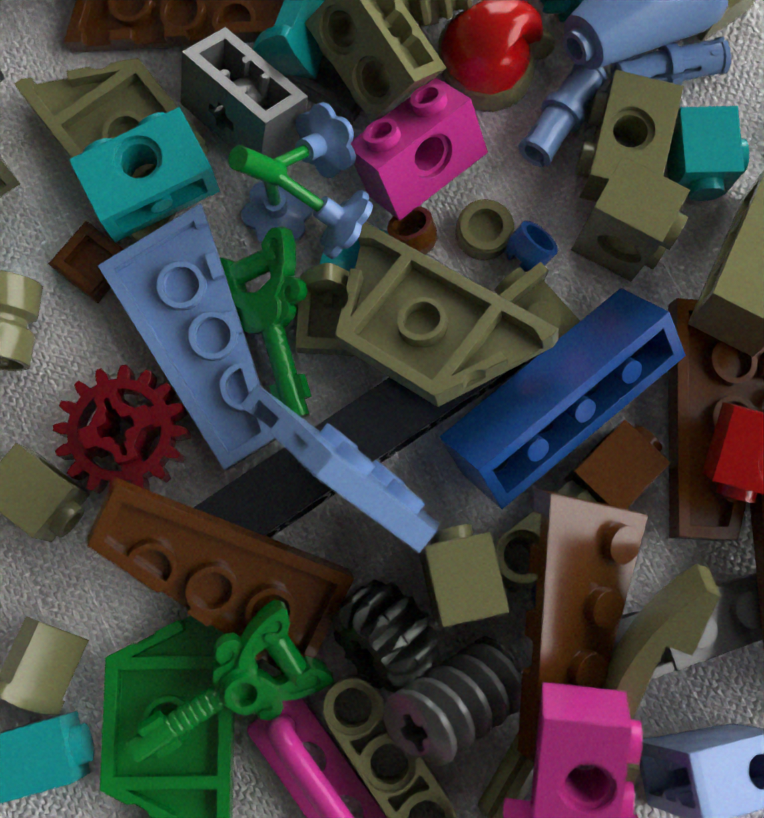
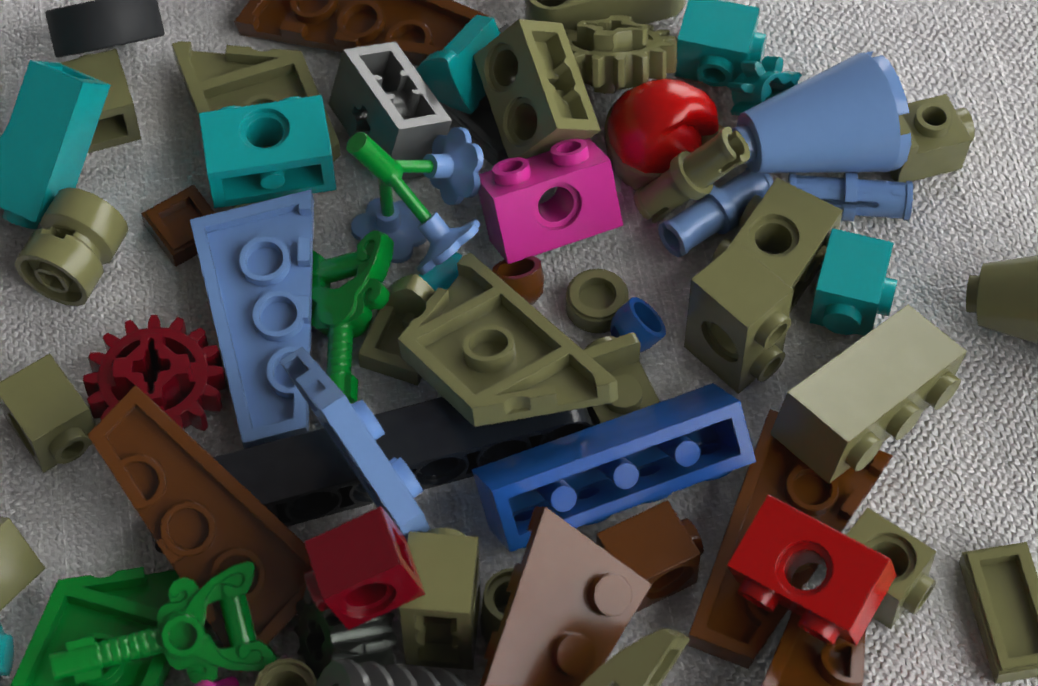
camera: 20 degrees right, 20 degrees down
none -> dark red brick [304,506,425,630]
none -> olive pin [634,127,750,223]

